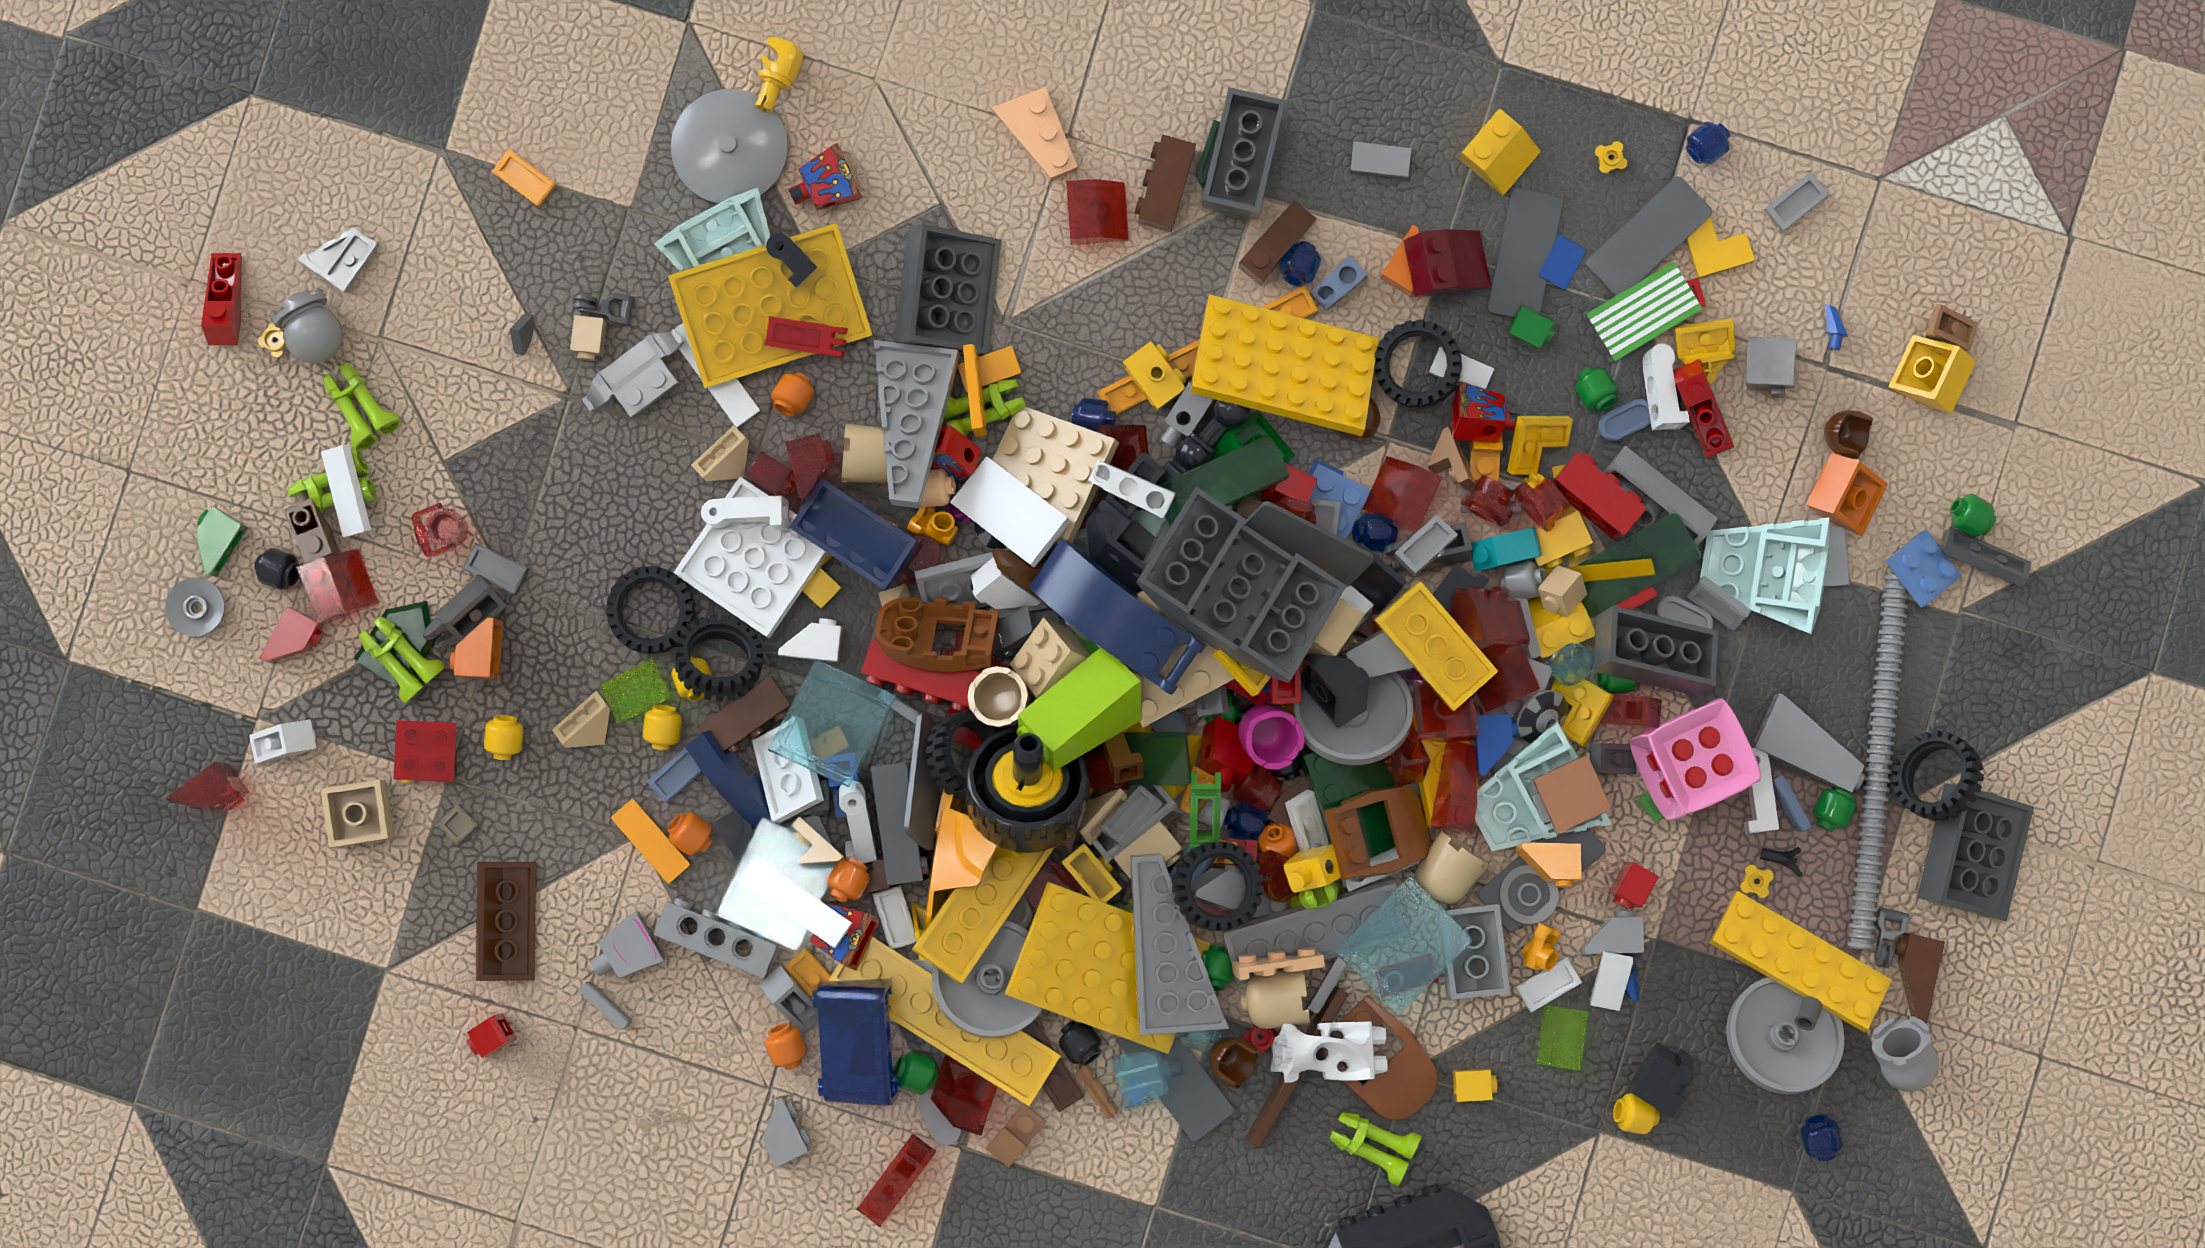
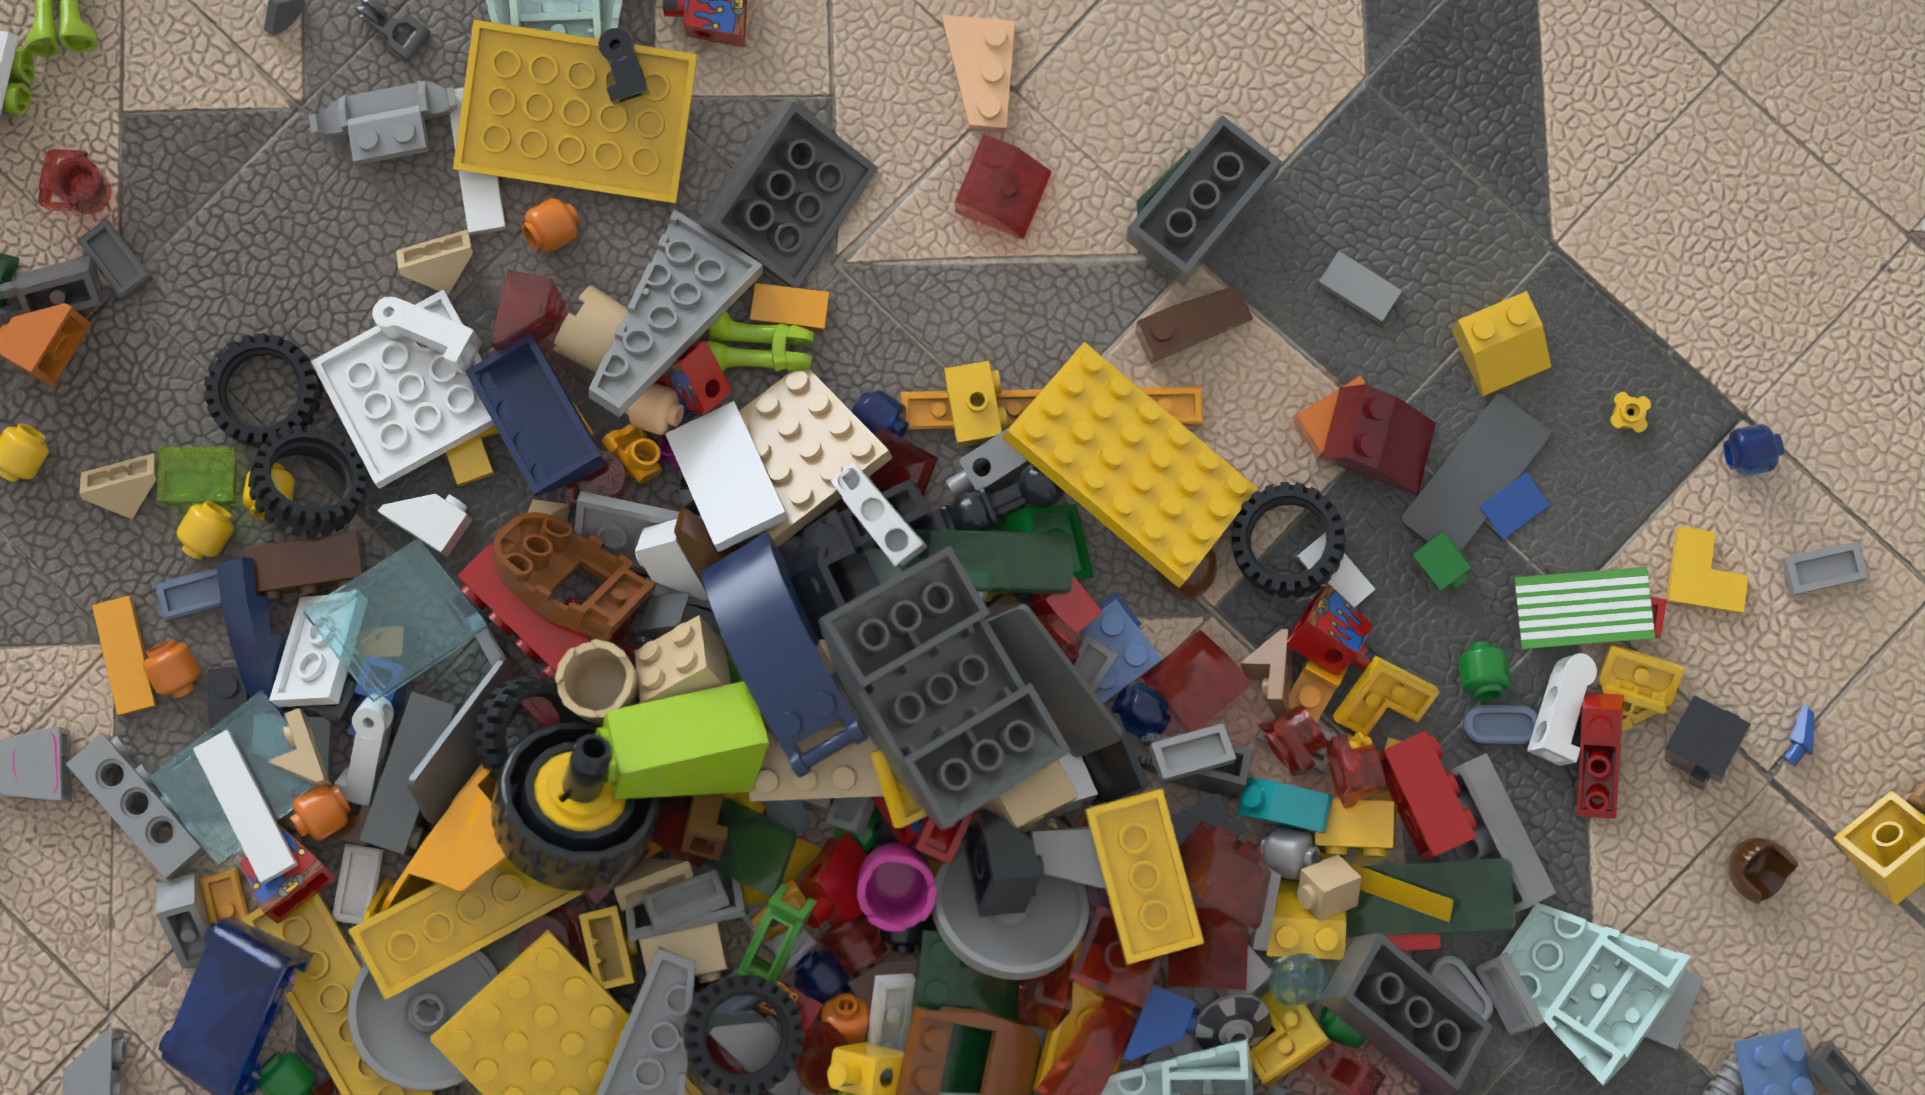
camera: 25 degrees right, 5 degrees down
tan brick [570,315,607,361] -> none
clear red brick [745,451,797,497] -> none
orange head [764,1023,808,1070] -> none
red hinge [765,316,848,357] -> none
light orange tile [963,344,987,438] -> none
reddish brown brick [1134,134,1196,233] -> none
clear blue head [1279,241,1321,287] -> none
sand blue leg [1311,255,1368,311] -> none
dark grey piece [1586,176,1712,296] -> none
orange slope [1806,453,1888,536] -> none
green head [1950,494,1996,537] -> none

